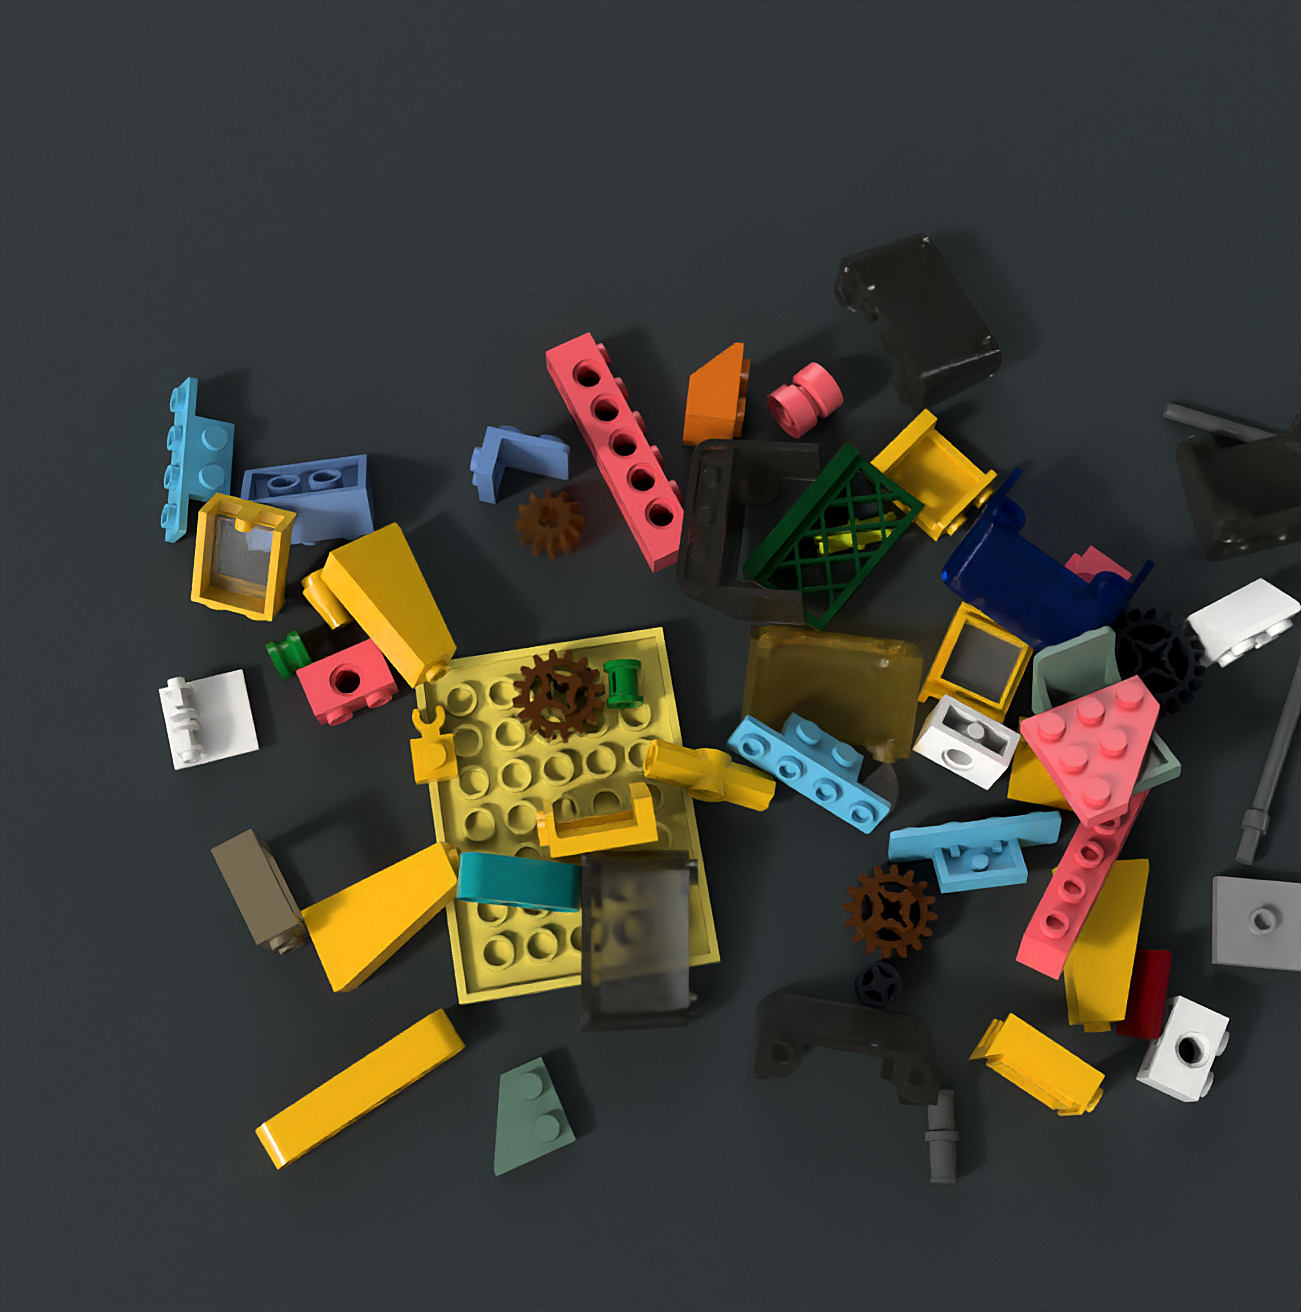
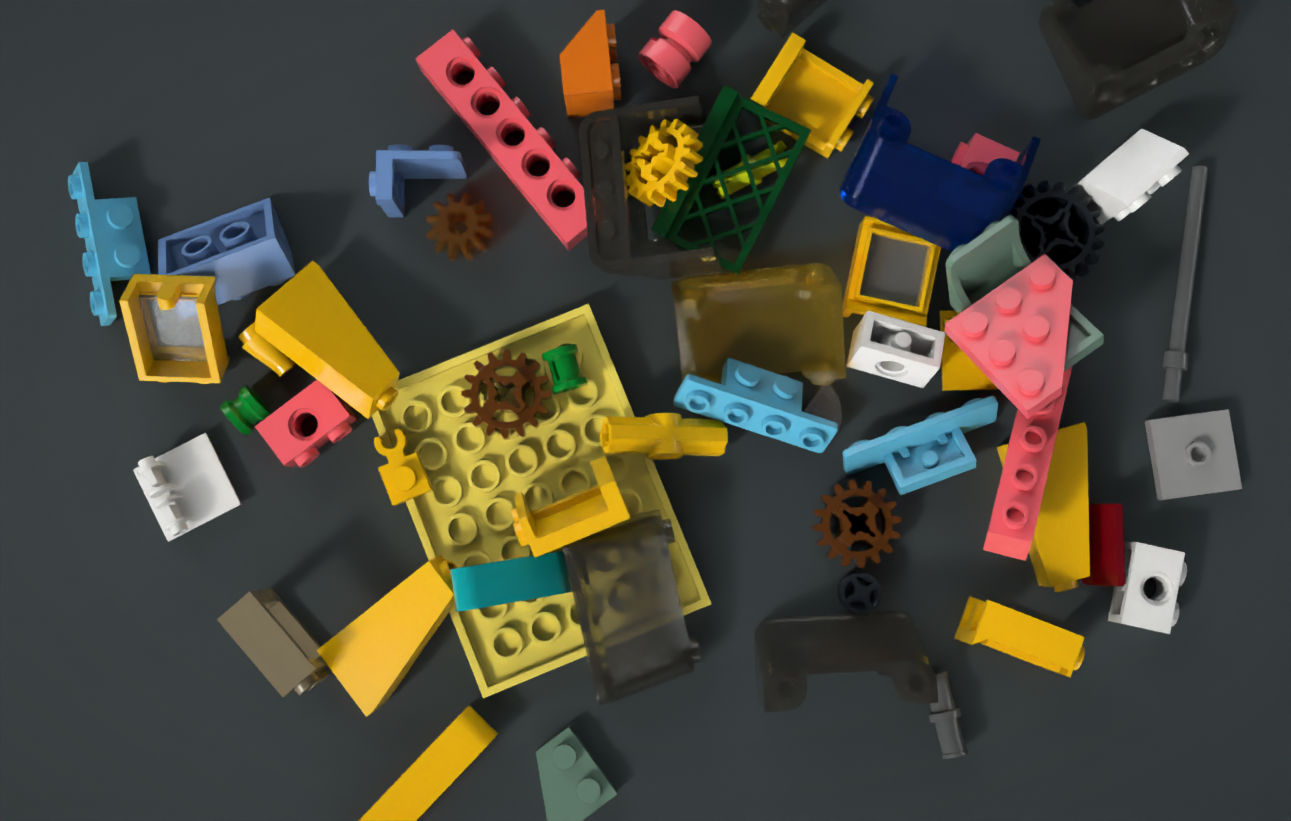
camera: 10 degrees left, 10 degrees up
none -> yellow gear [624,119,703,207]

